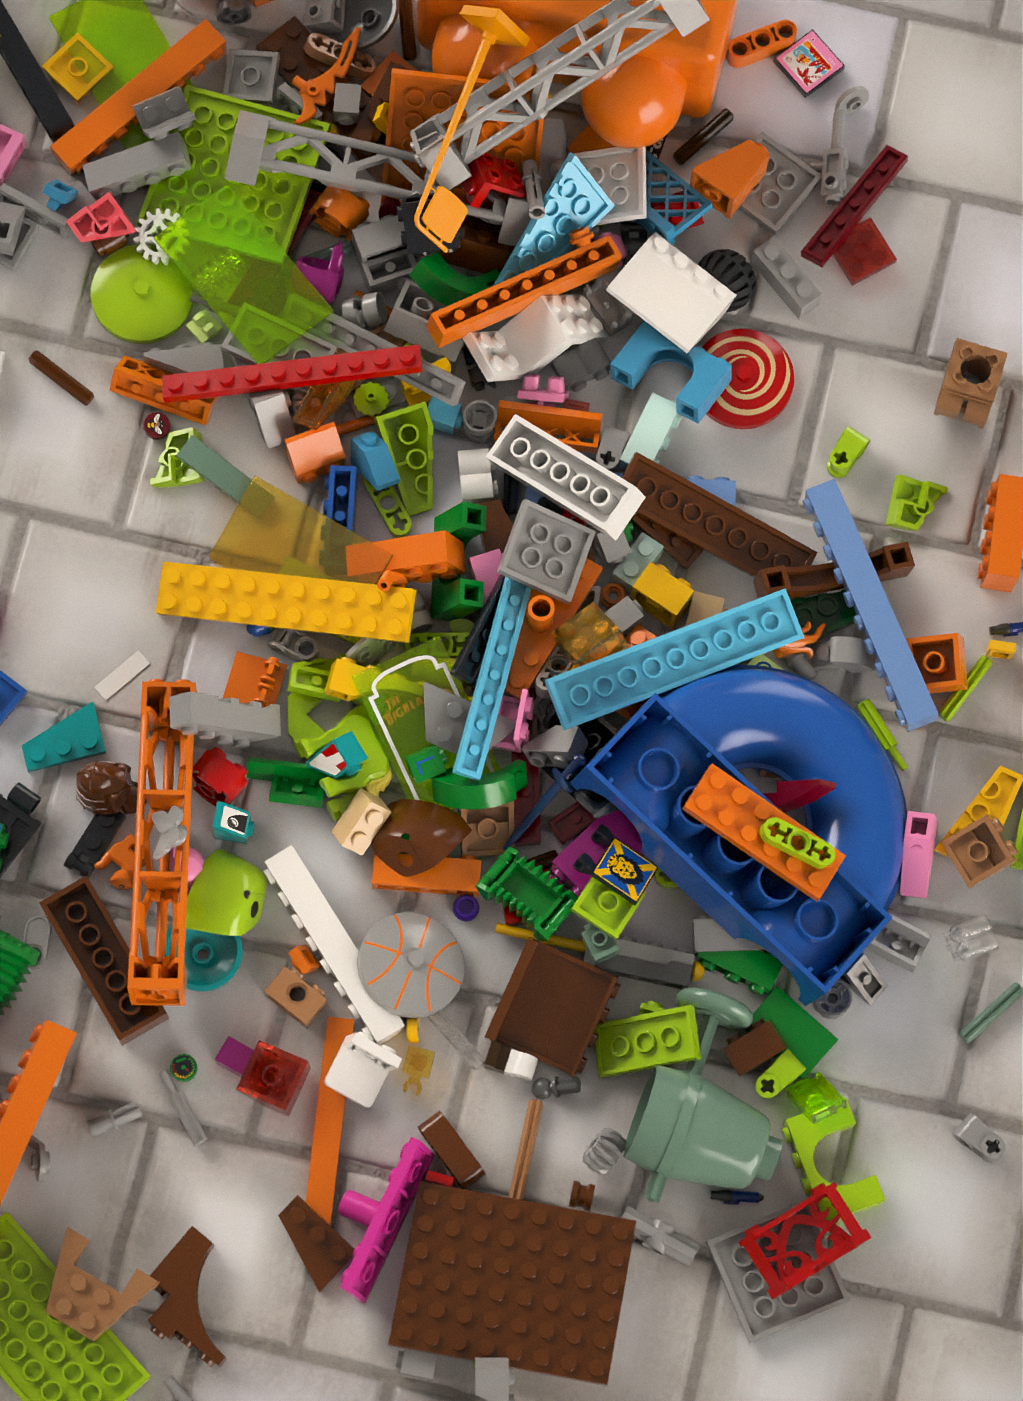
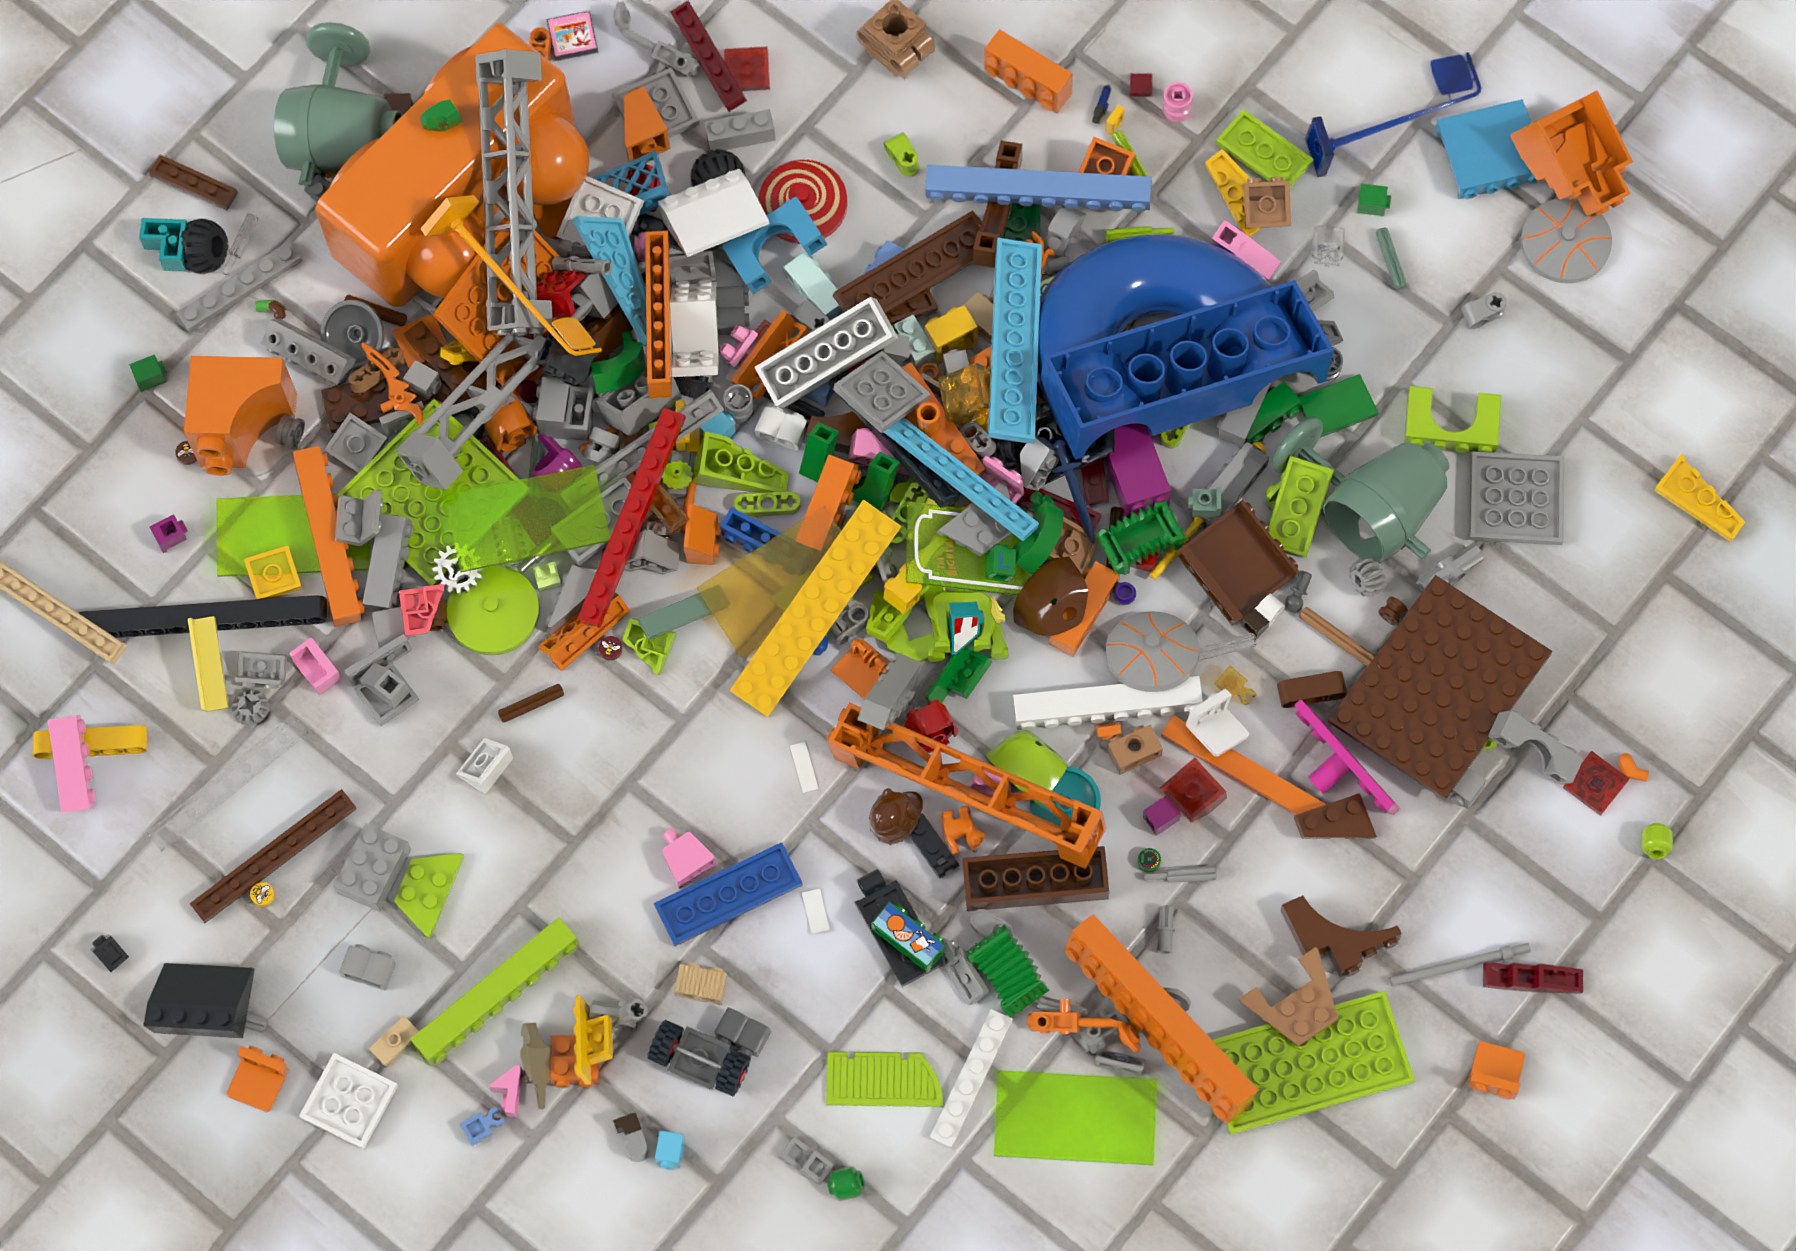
camera: 55 degrees left, 5 degrees down
teal wing [21,702,106,773] -> none
dark azure tile [43,179,78,212] -> none
light grey animal [152,805,187,860] -> none
teal slope [212,801,255,844] -> none
tan brick [331,788,391,856] -> none
dark azure slope [350,431,400,491] -> none
orange arm [377,570,407,592] -> none
yellow tile [406,1018,420,1043] -> none
red tile [425,1170,454,1187] -> none
orange plate [569,226,594,248] -> none
lime plate [571,877,646,940] -> none
flag [573,825,659,906] -> none
dark brown axle [673,108,734,165] -> none
orange plate [682,764,846,901] -> none
piece [710,1190,764,1205] -> none
reddish brown brick [723,1018,788,1076] -> none
red fence [738,1182,872,1300] -> none
lime piece [755,1049,806,1098] -> none
lime beam [759,817,836,869] -> none
dark red slope [762,779,836,813] -> none
clear neon green plate [785,1072,847,1124] -> none
lime slope [885,474,948,531] -> none

